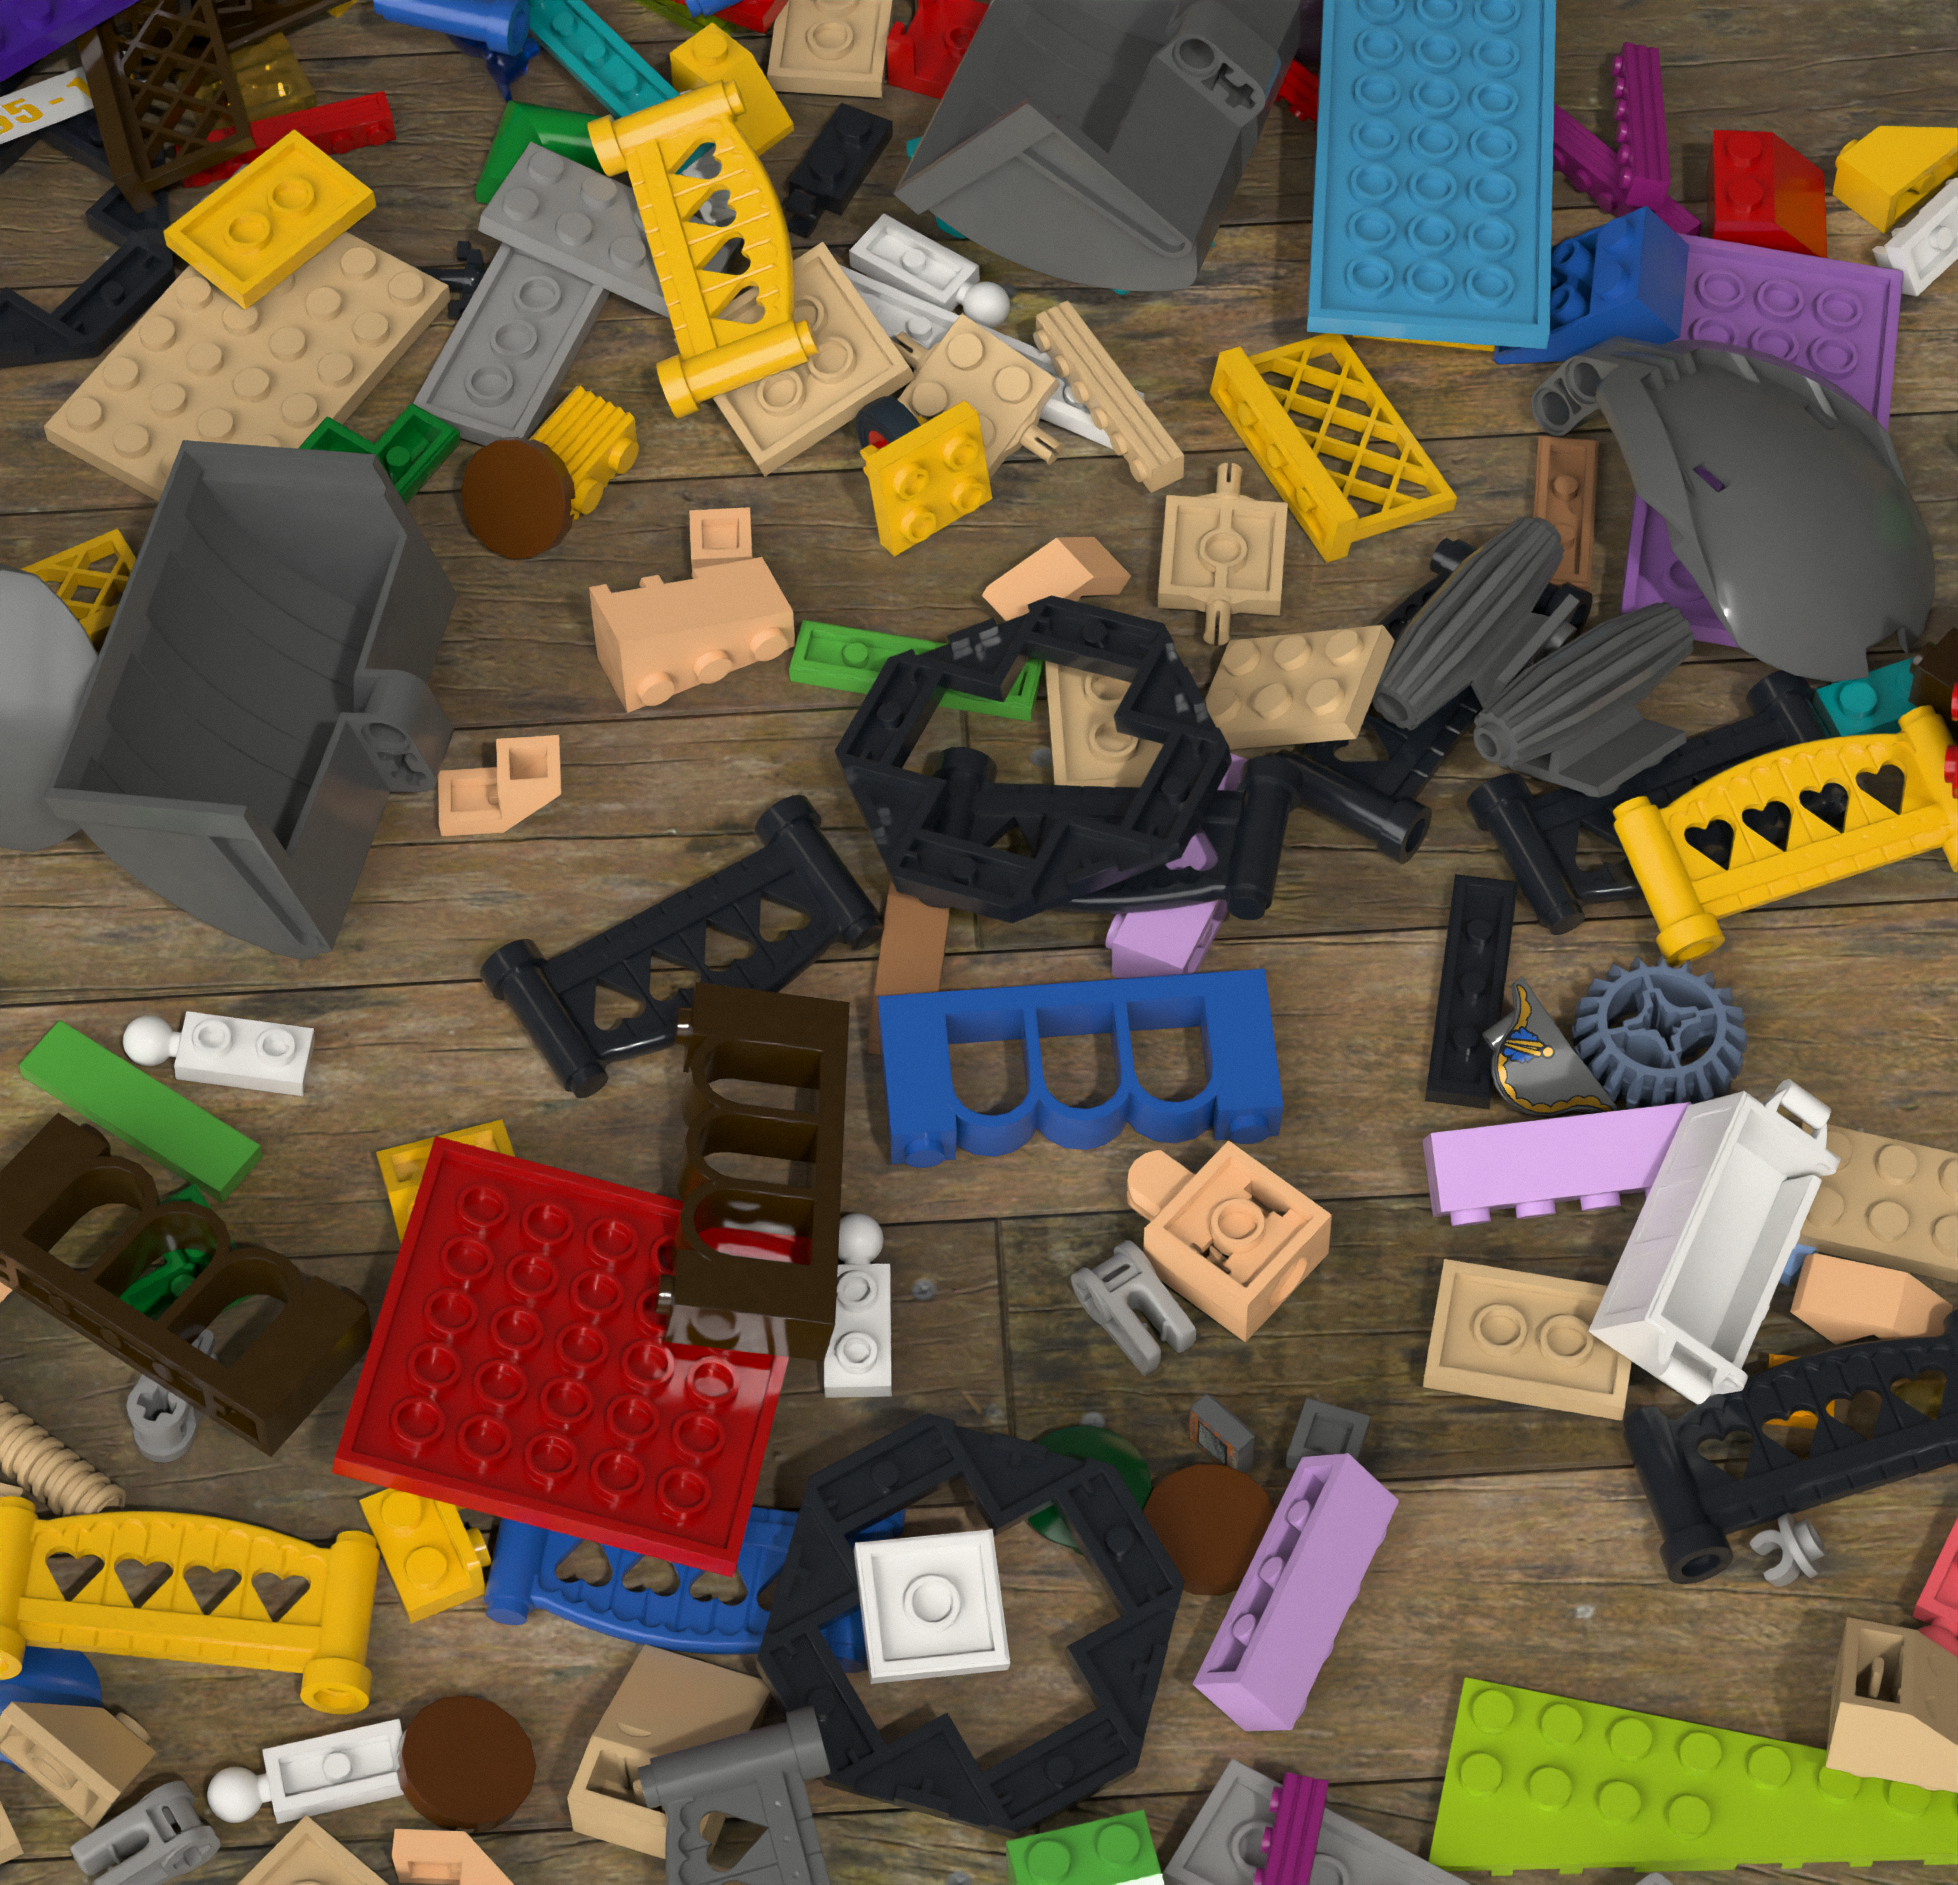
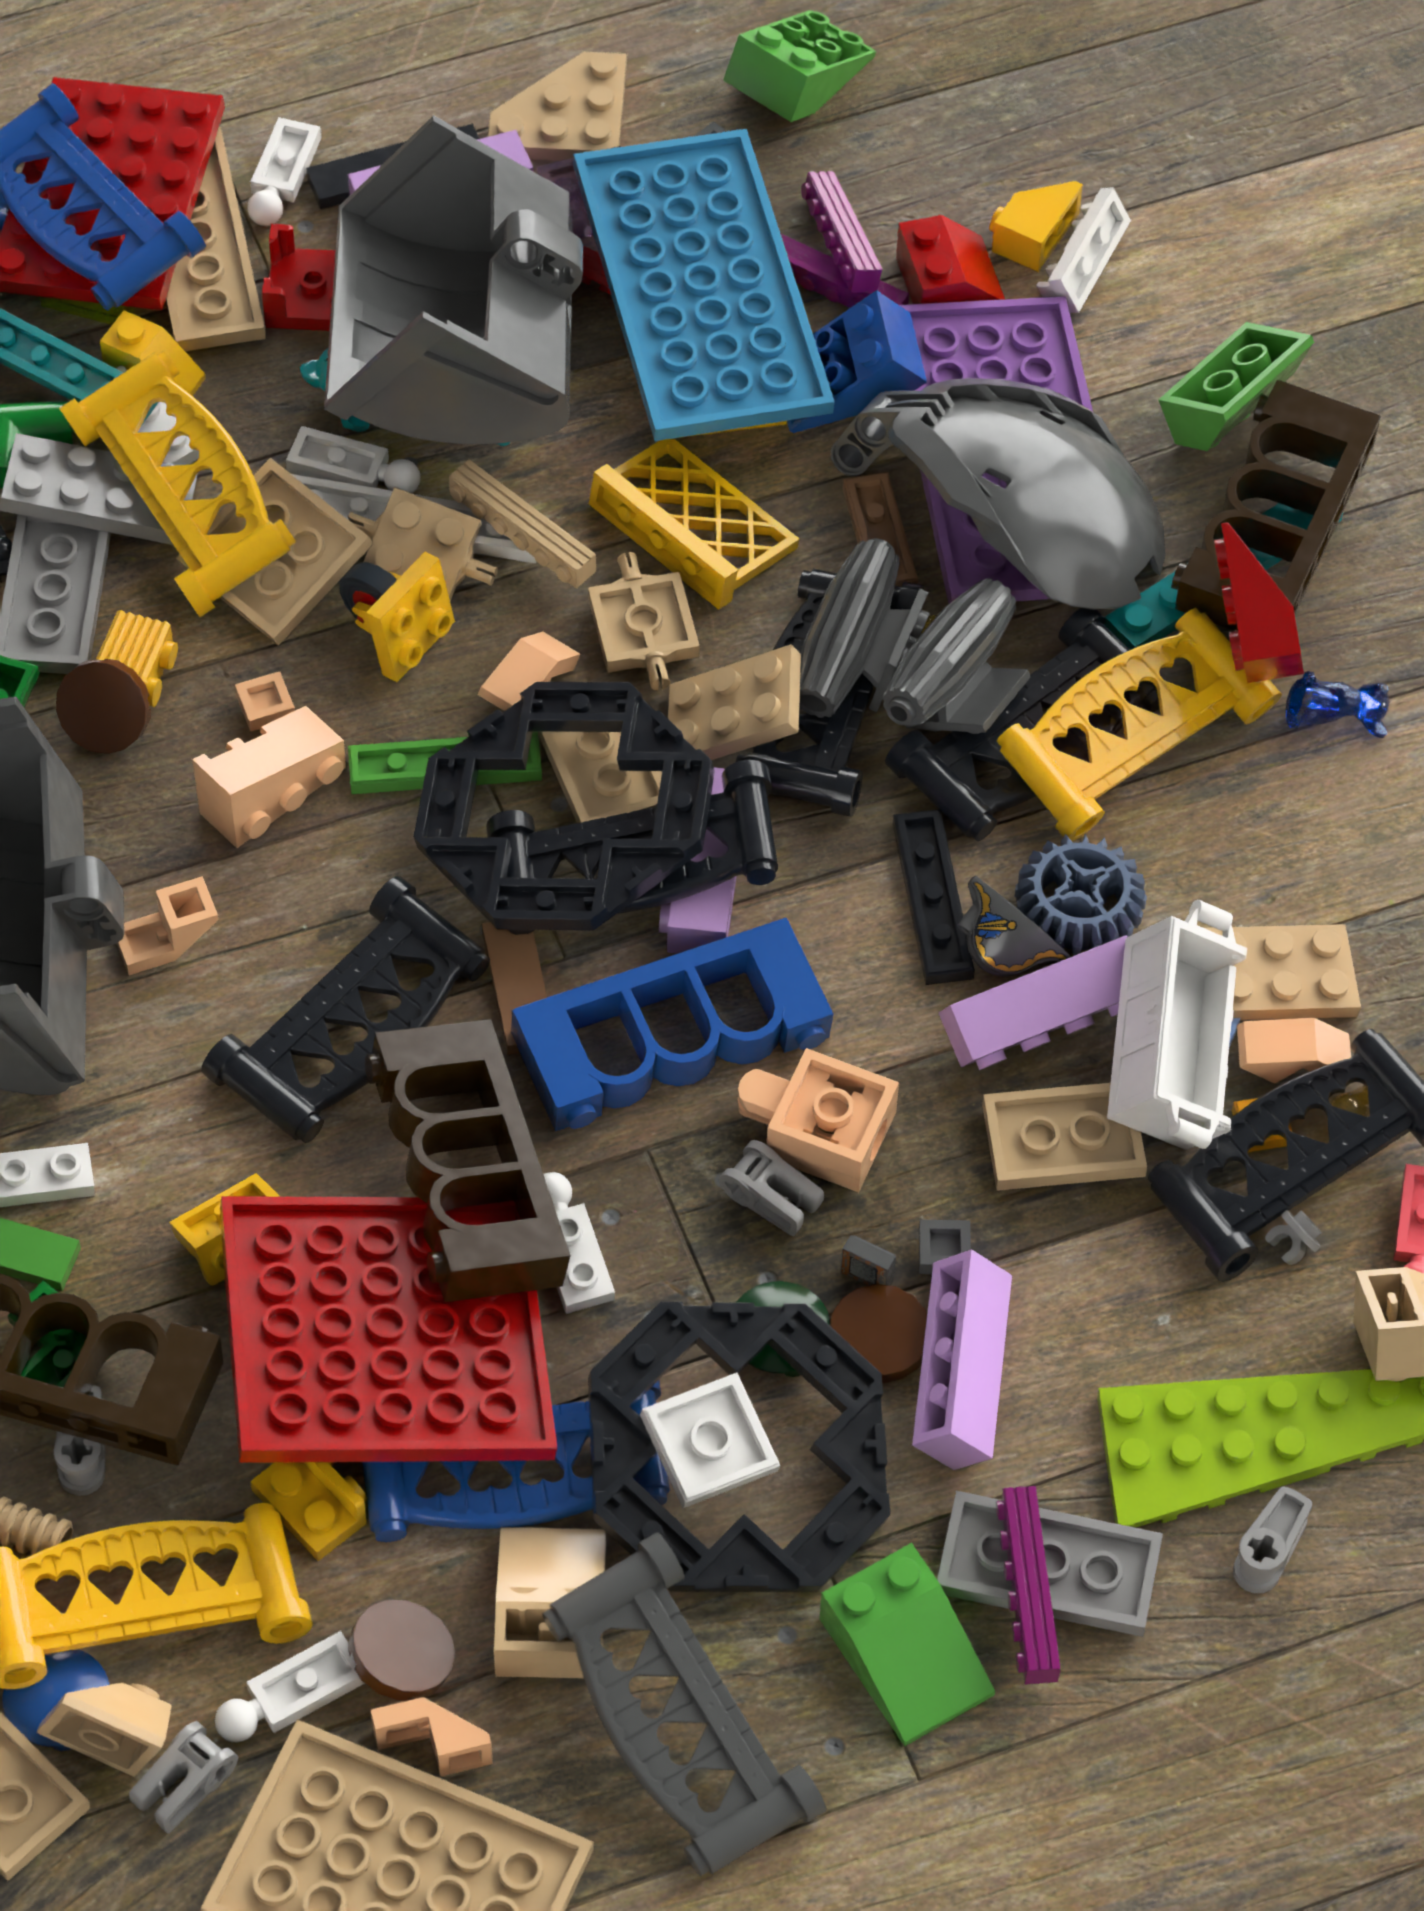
camera: 20 degrees left, 0 degrees up
black plate [785,103,893,238] -> none

